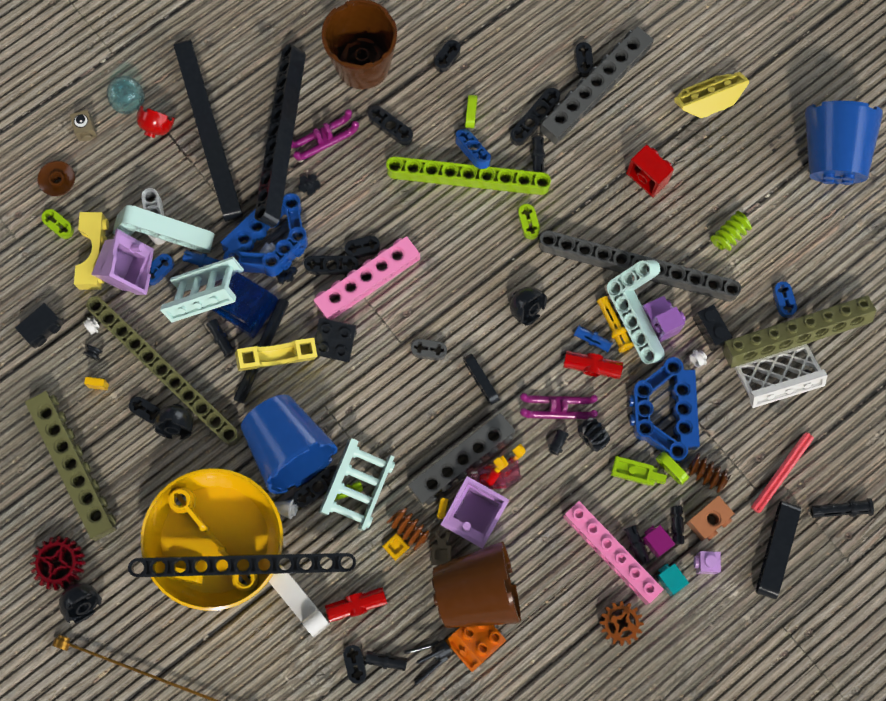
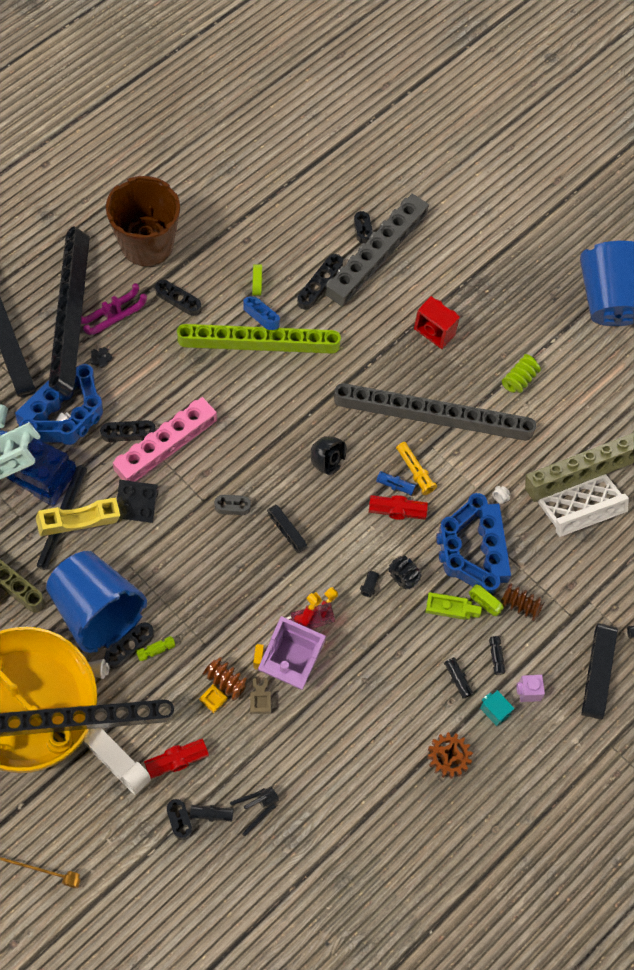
camera: 10 degrees left, 10 degrees down
black pin [206,319,236,357] -> none
black plant [276,266,298,285] -> none
light aqua fence [318,438,395,531] -> none
black beam [345,236,380,258] -> none
dark grey brick [408,413,515,506] -> none
reddish brown cone [432,542,521,628] -> none
black beam [434,40,461,72] -> none
orange bracket [446,625,506,672] -> none
lime beam [518,204,540,240] -> none
magenta piece [520,393,598,419] -> none
black pin [531,136,545,173] -> none
bright pink brick [563,501,664,605] -> none
light aqua beam [607,260,665,364] -> none
magenta brick [642,525,675,558] -> none
medium lavender brick [643,296,686,342] -> none
light yellow wedge [674,72,749,118] -> none
nougat brick [686,495,735,541] -> none
black brick [693,304,733,352] -> none
coral axle [751,432,814,513] -> none
blue beam [773,282,797,318] -> none

